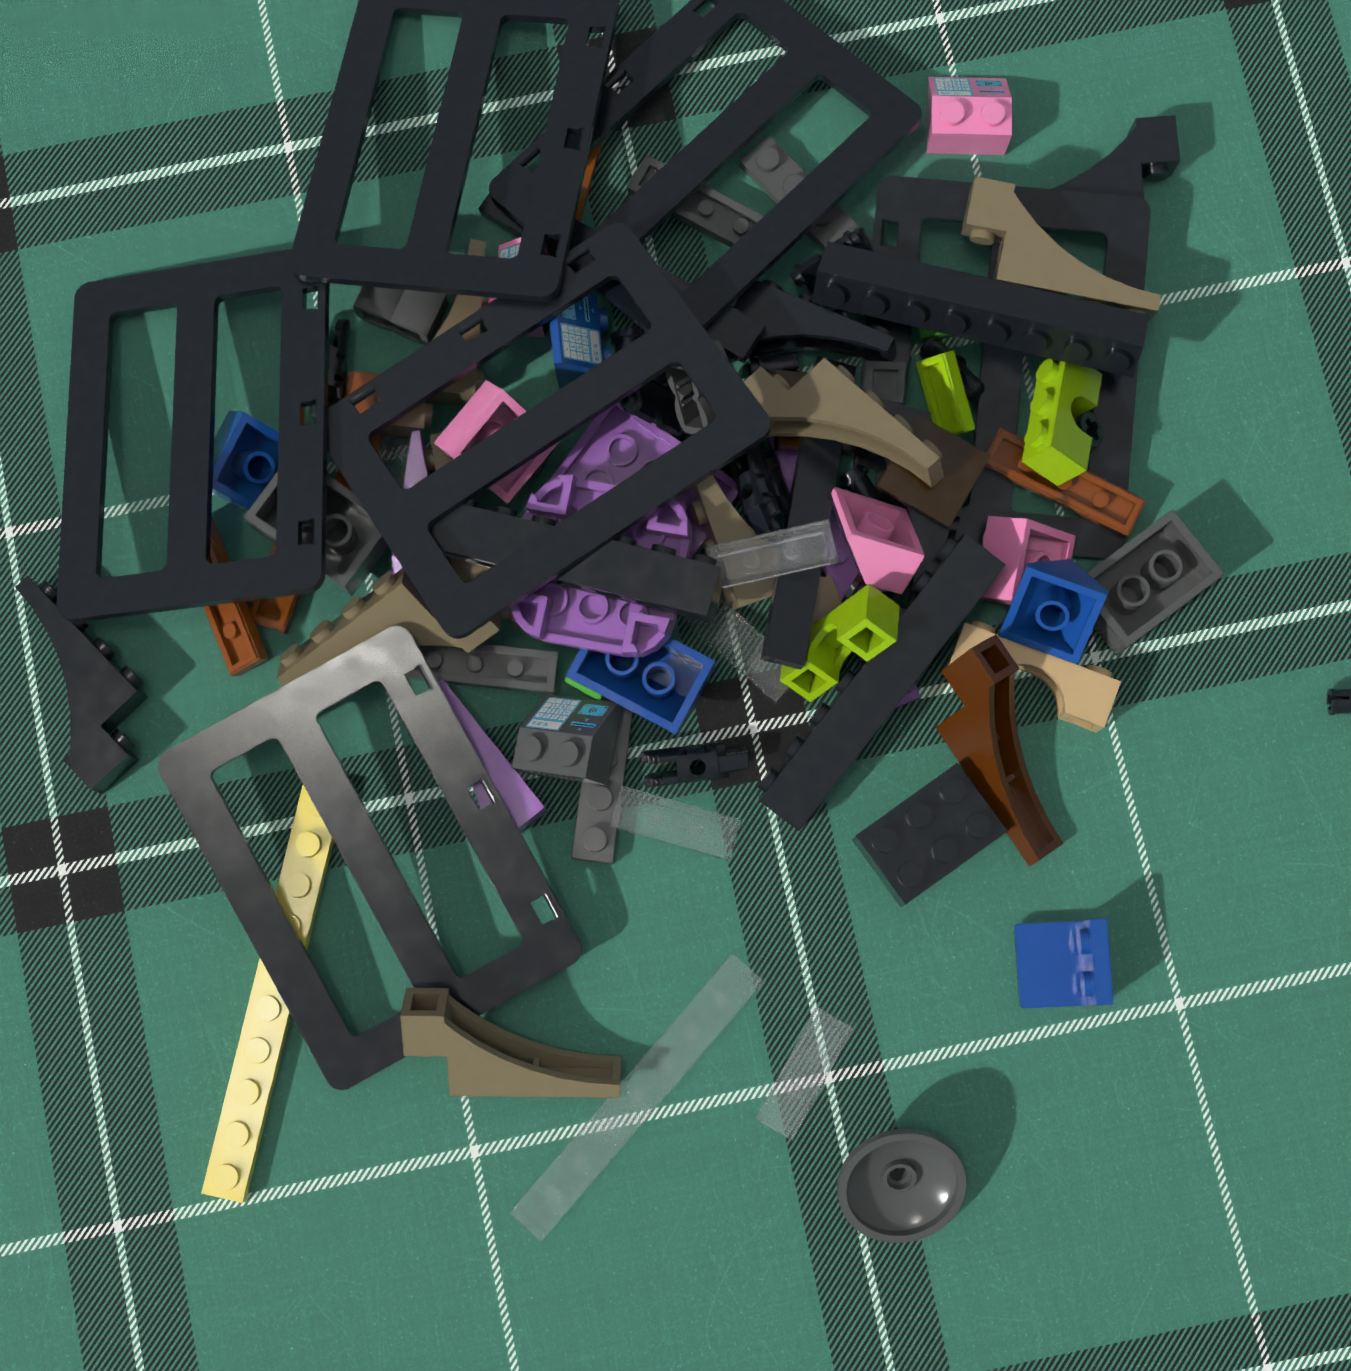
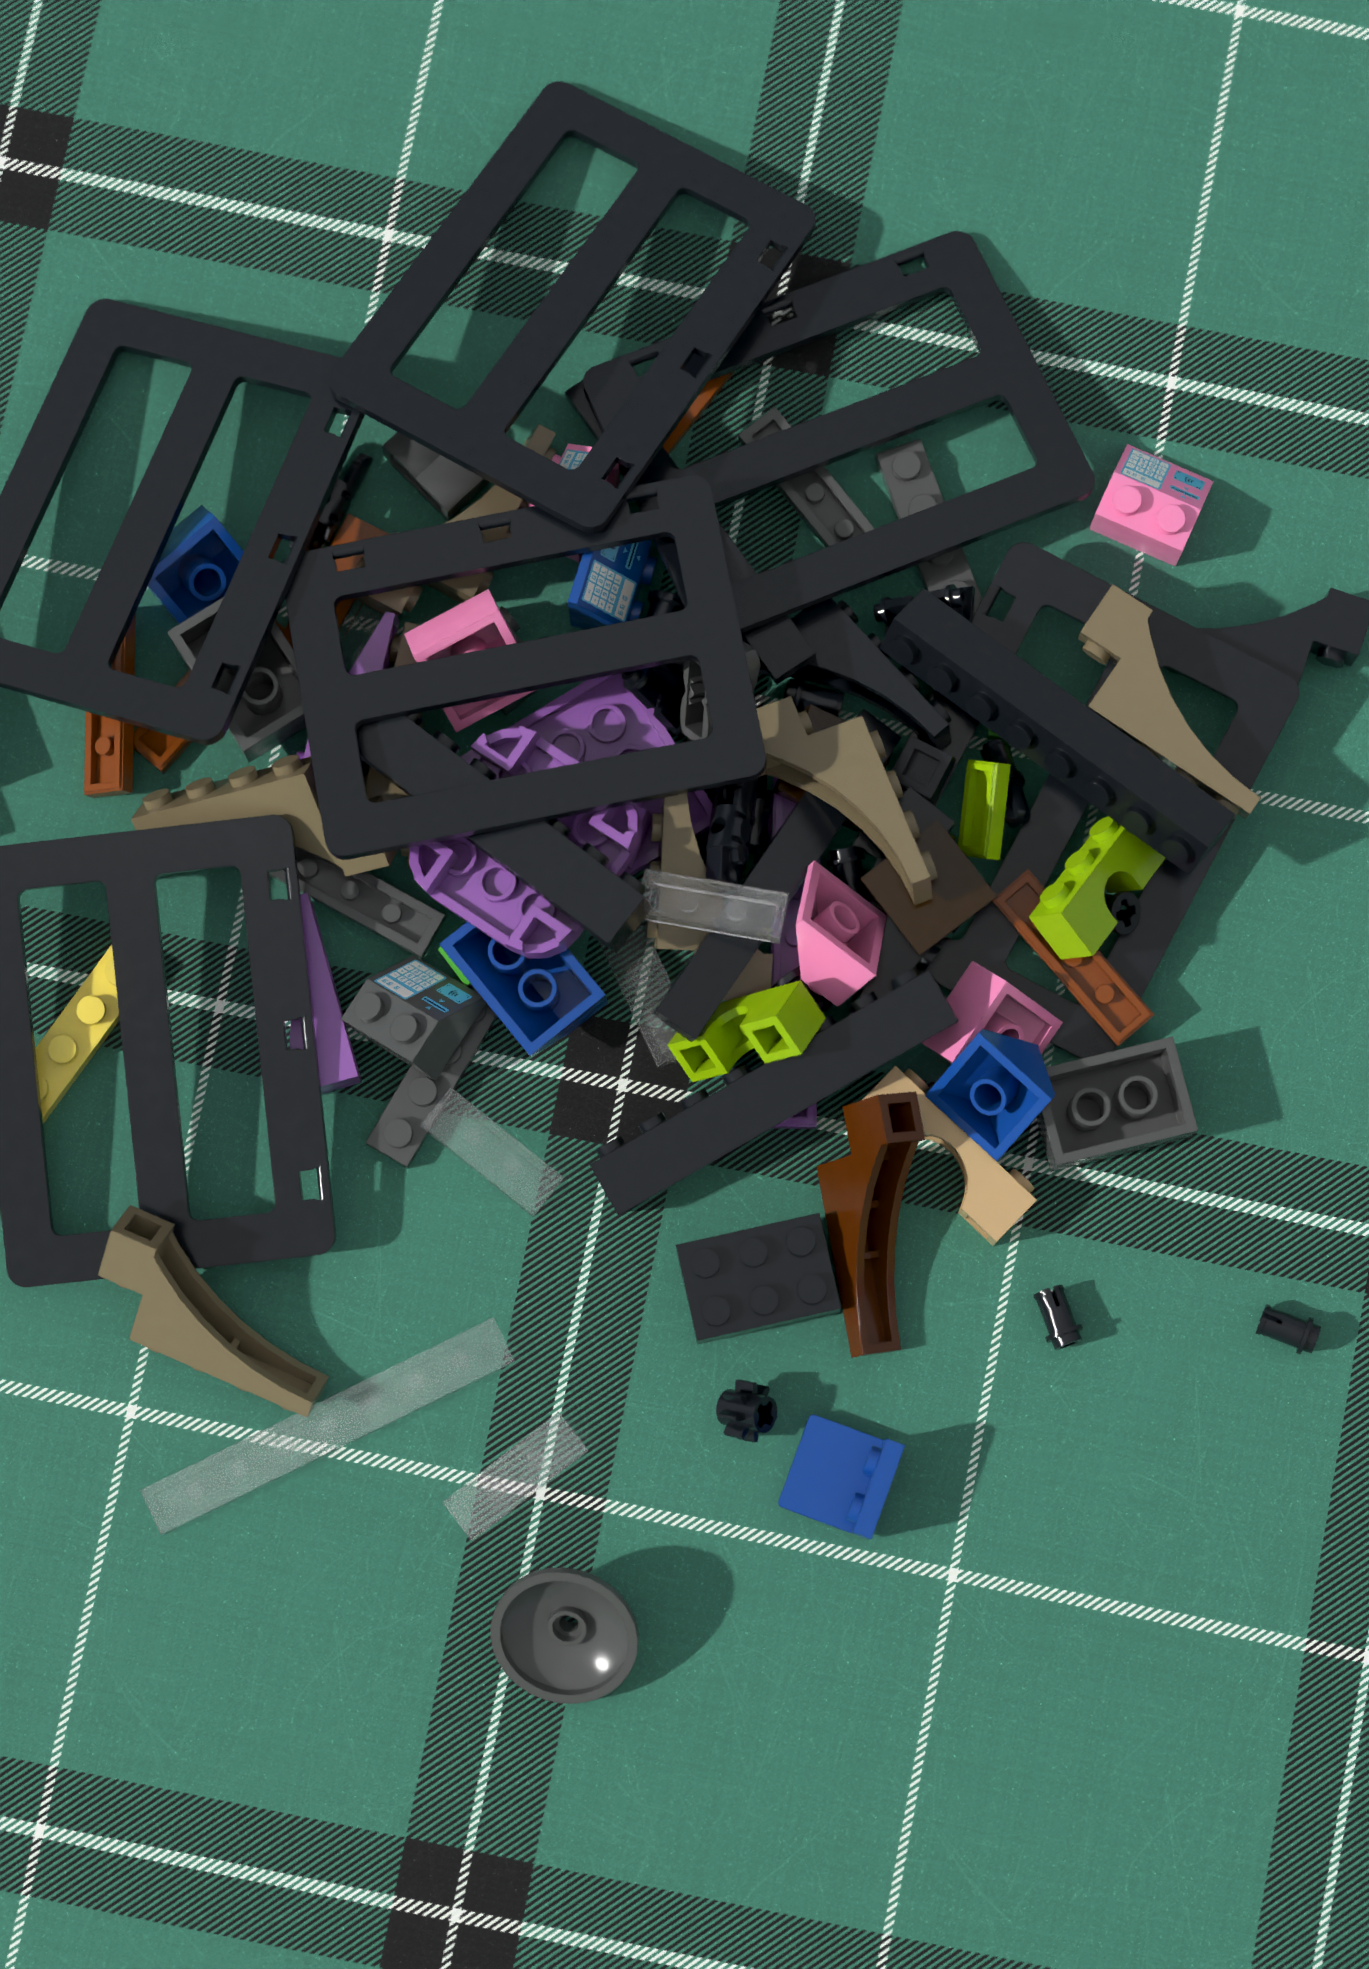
camera: 20 degrees right, 0 degrees up
black hinge [641,741,750,787] -> none
none -> black gear [716,1379,777,1443]
none -> black pin [1033,1285,1083,1350]

